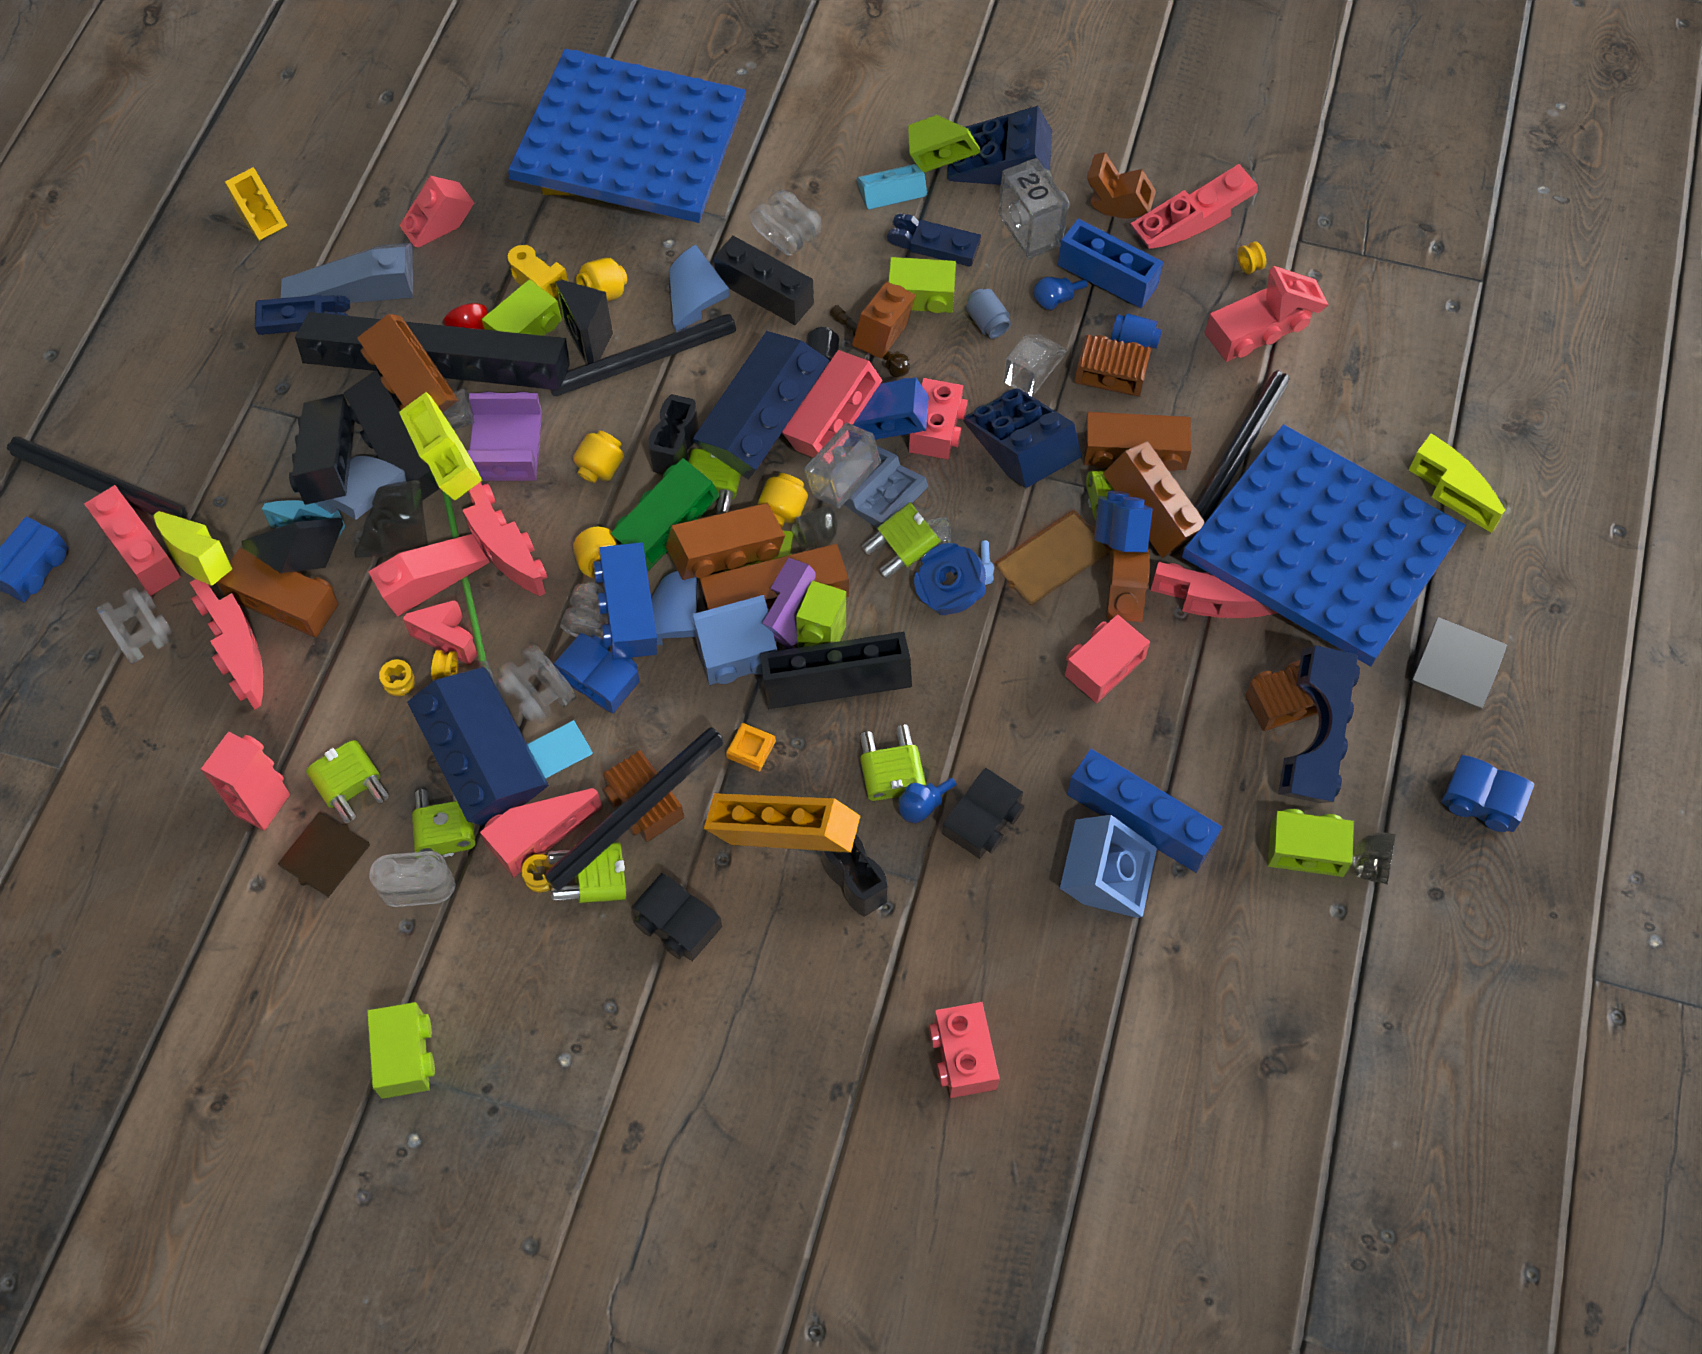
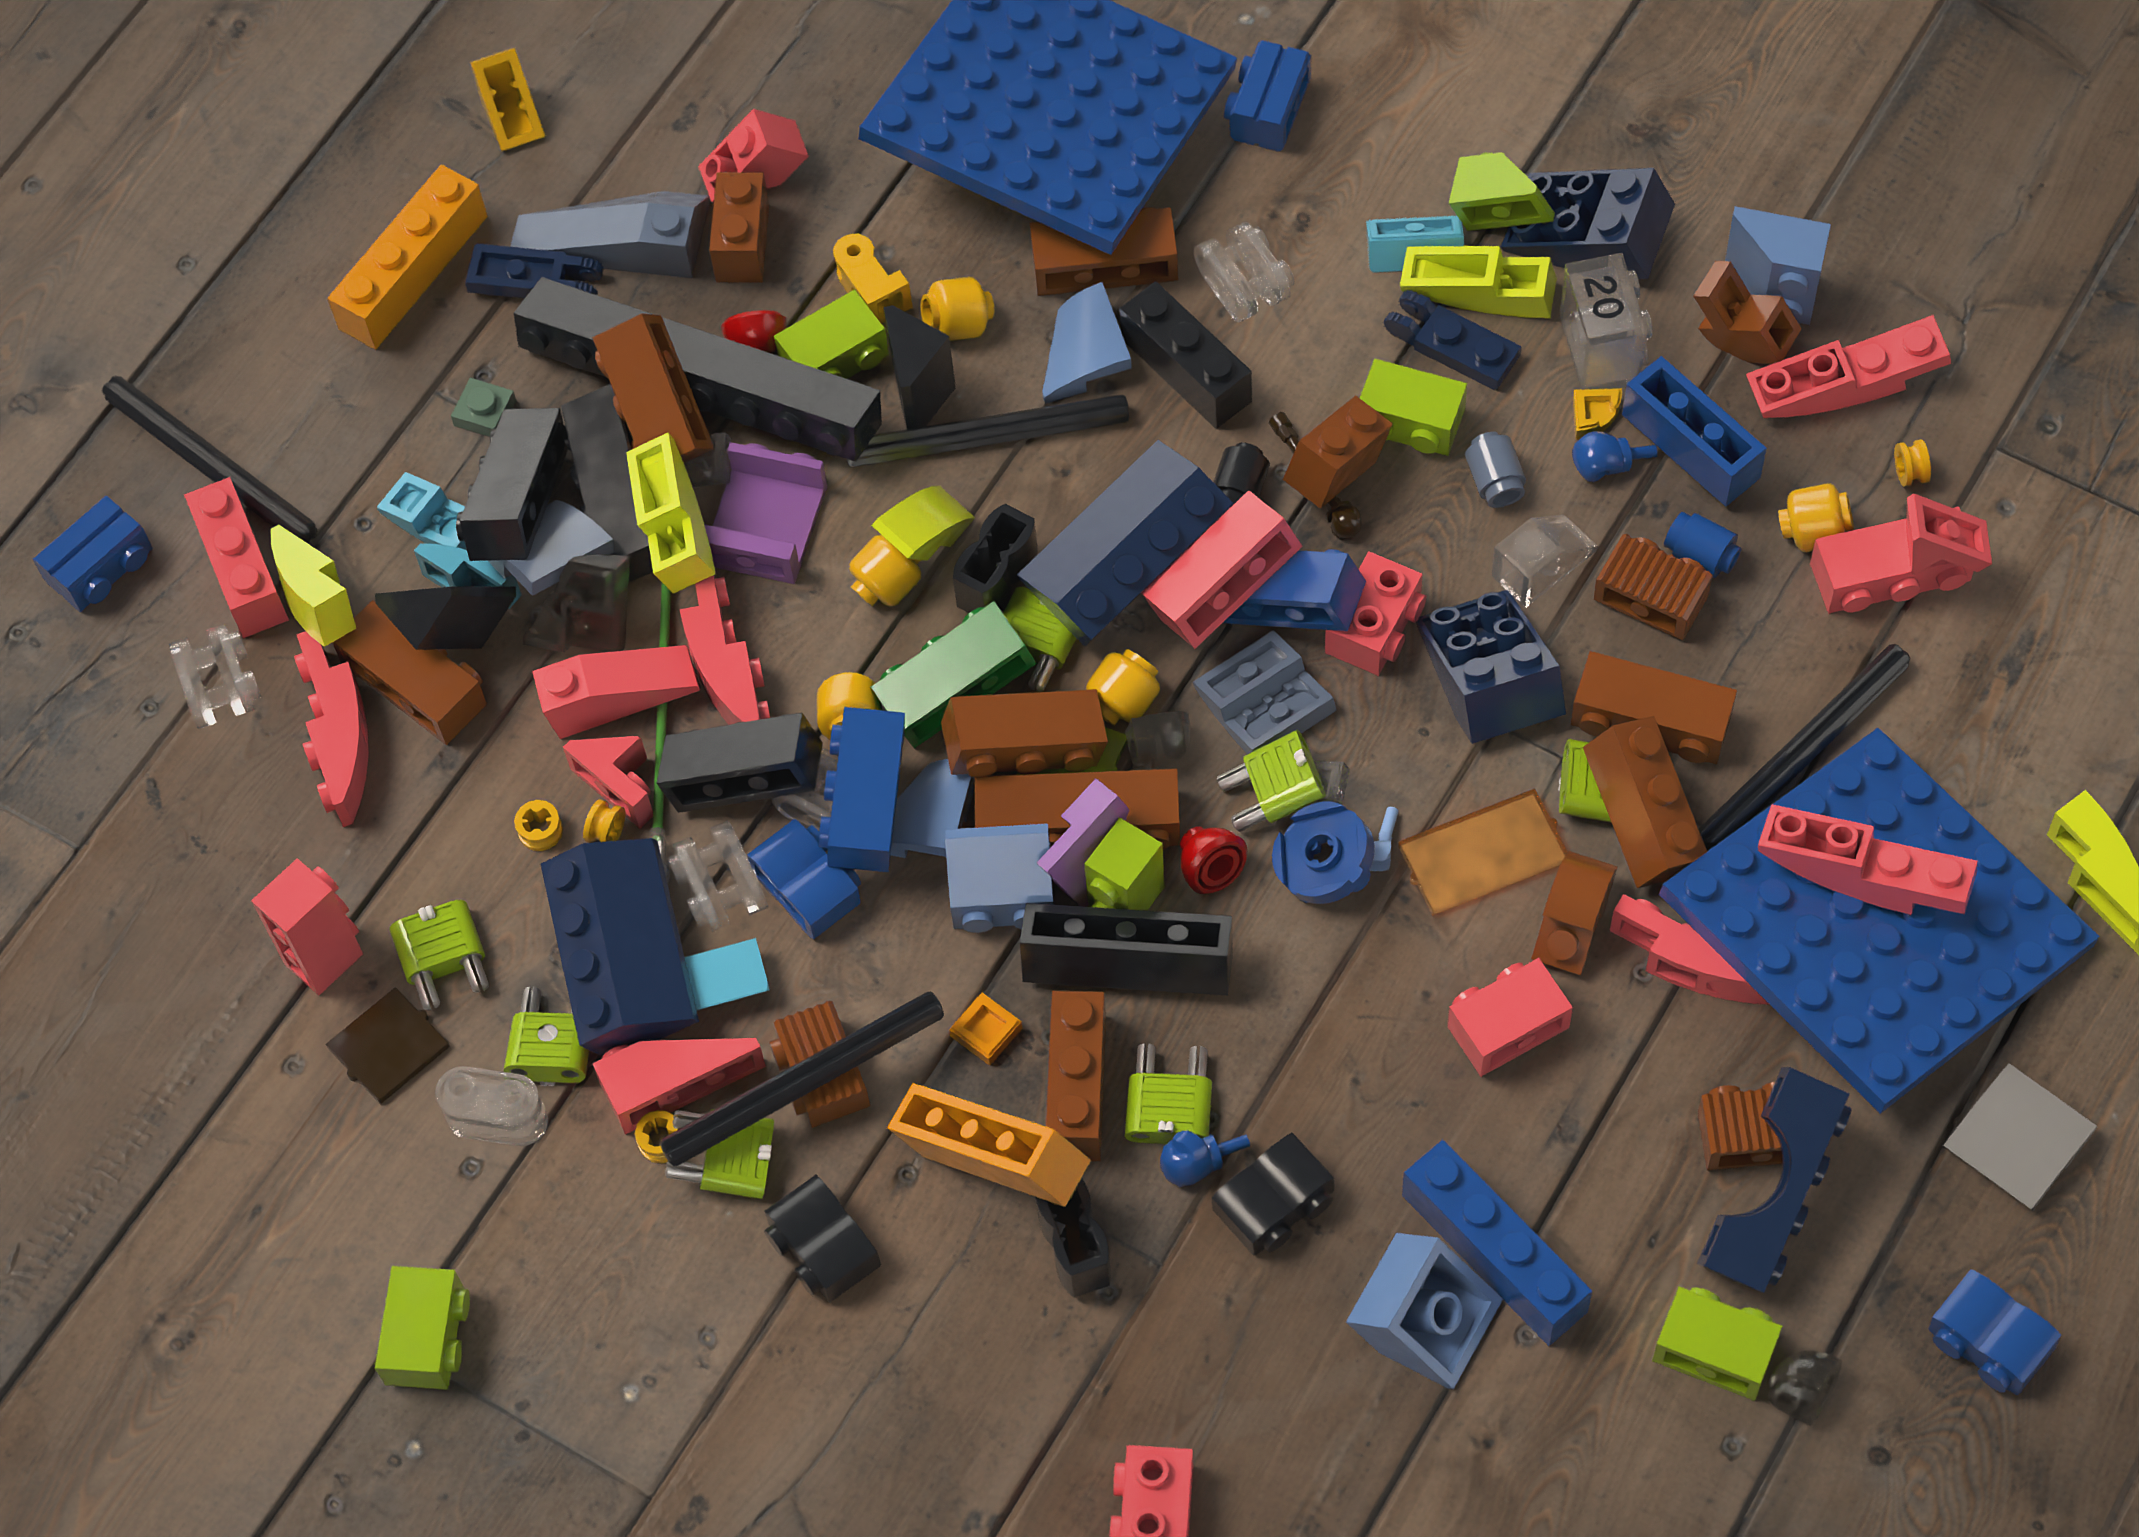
camera: 20 degrees right, 0 degrees up
clear brick [804,422,881,509] -> none
blue brick [1094,491,1153,552] -> none
none -> light orange brick [327,164,488,350]
none -> medium azure slope [376,472,467,550]
none -> sand green plate [451,378,516,437]
none -> black brick [657,713,823,813]
none -> dark orange brick [709,172,769,283]
none -> neon yellow slope [871,486,975,561]
none -> dark orange brick [1030,207,1178,296]
none -> dark orange brick [1046,991,1106,1161]
none -> red brick [1180,826,1248,894]
none -> blue brick [1224,40,1311,152]
none -> neon yellow slope [1400,246,1557,318]
none -> yellow tile [1573,388,1622,440]
none -> medium blue slope [1725,206,1831,325]
none -> coral slope [1758,804,1978,915]
none -> yellow head [1778,483,1854,552]

